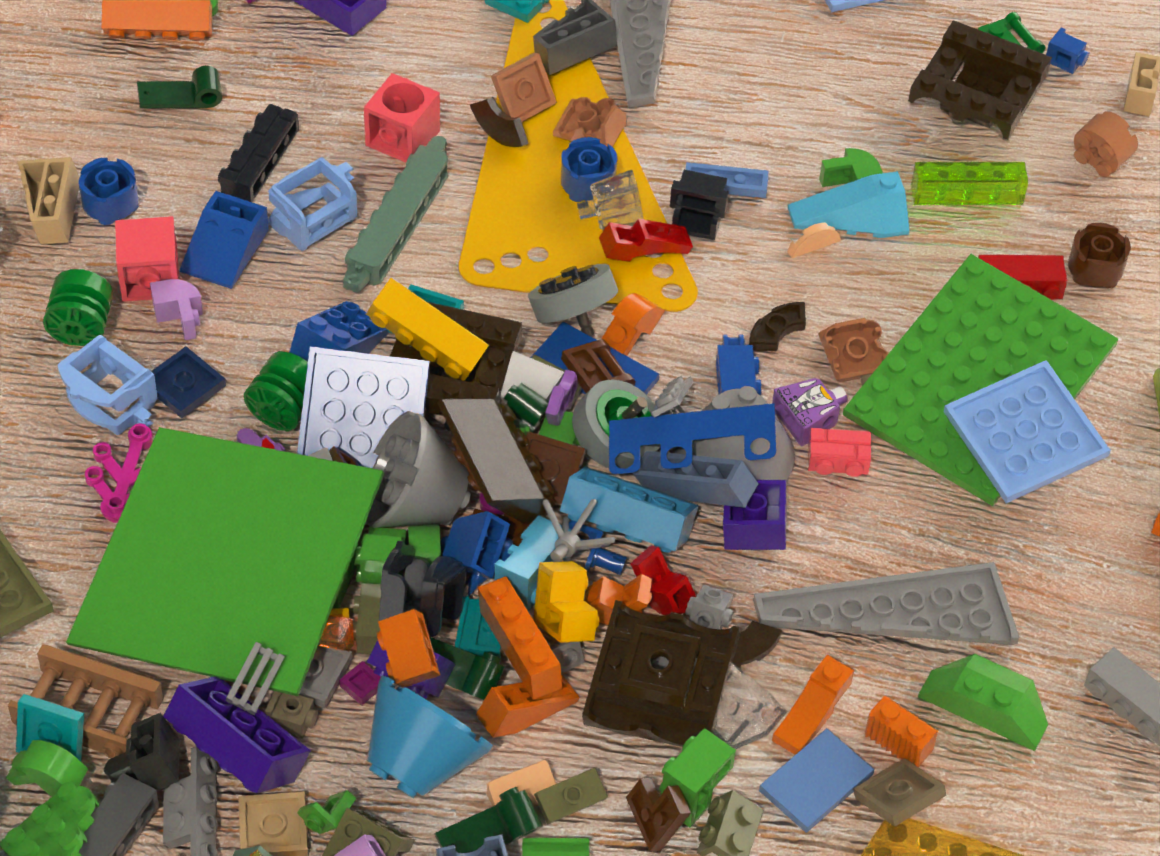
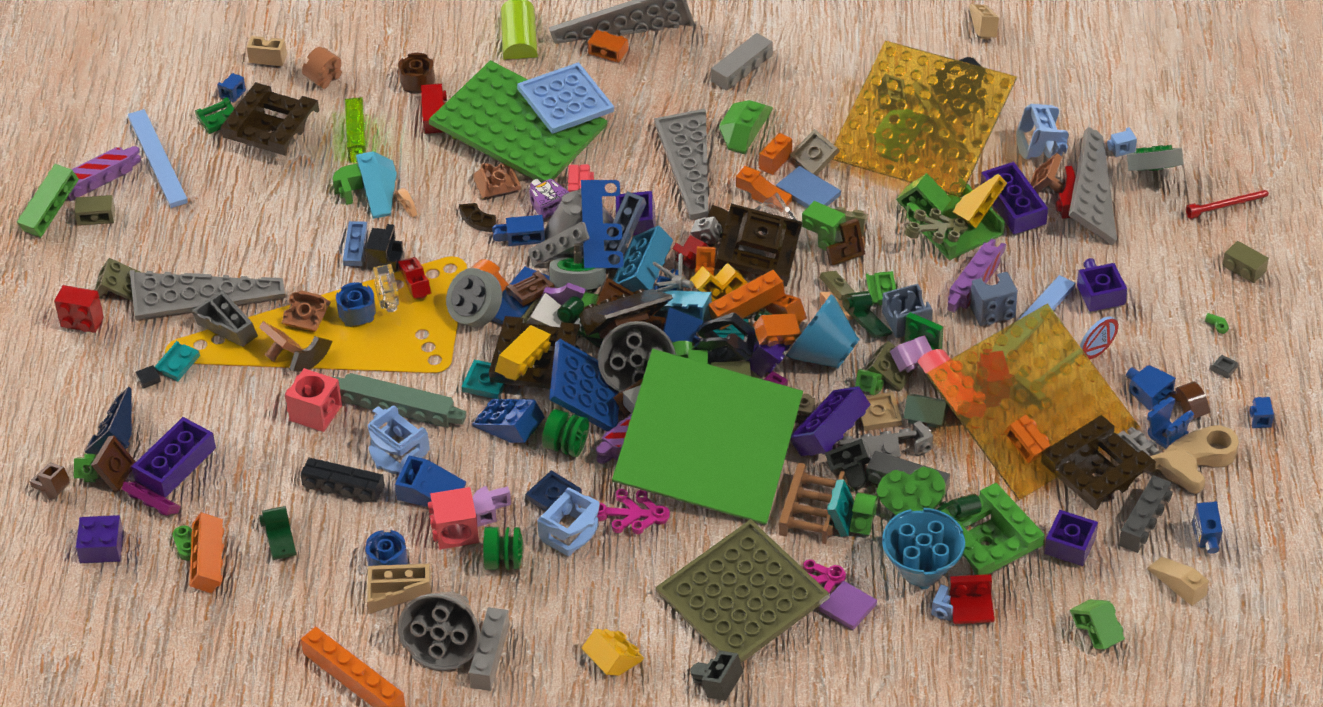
camera: 90 degrees left, 5 degrees down
light grey tile [225,642,285,715] -> none

